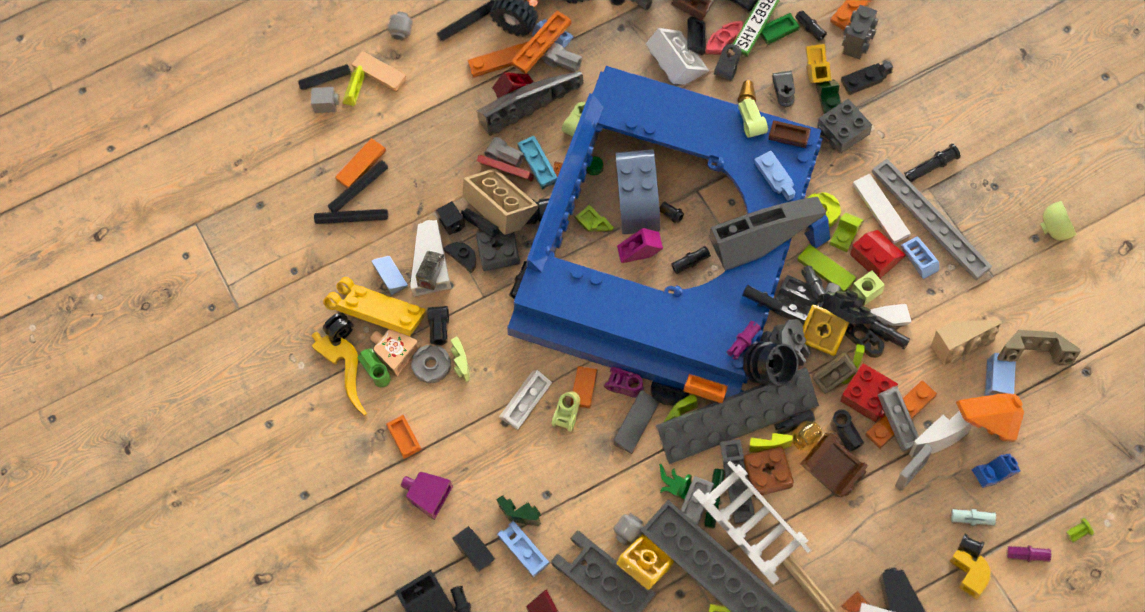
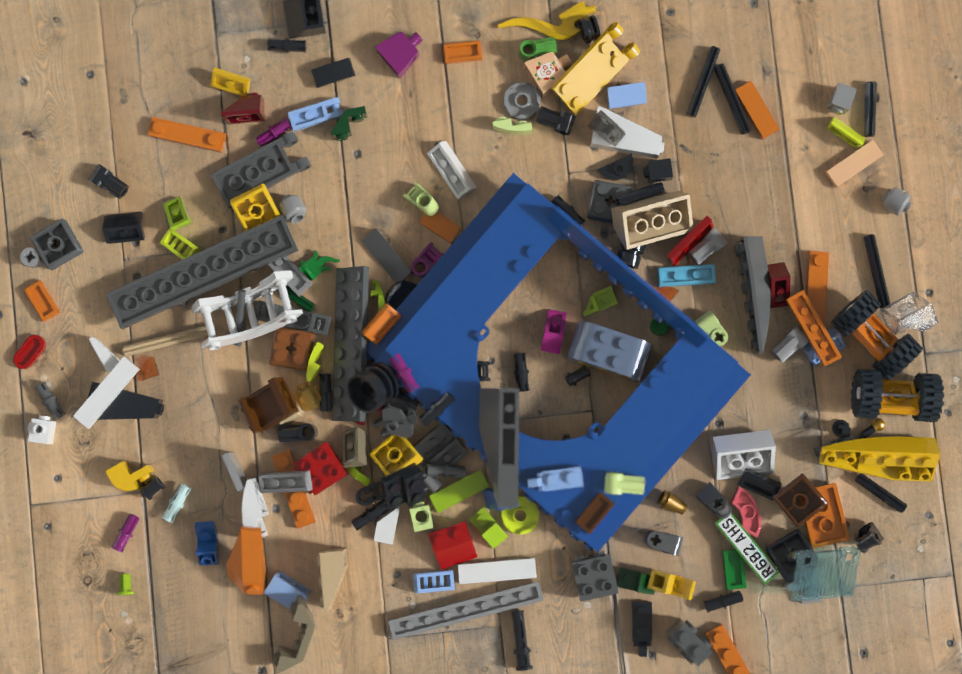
camera: 105 degrees right, 20 degrees up
none -> dark grey bar [234,289,246,346]
none -> magenta axle [256,117,292,146]

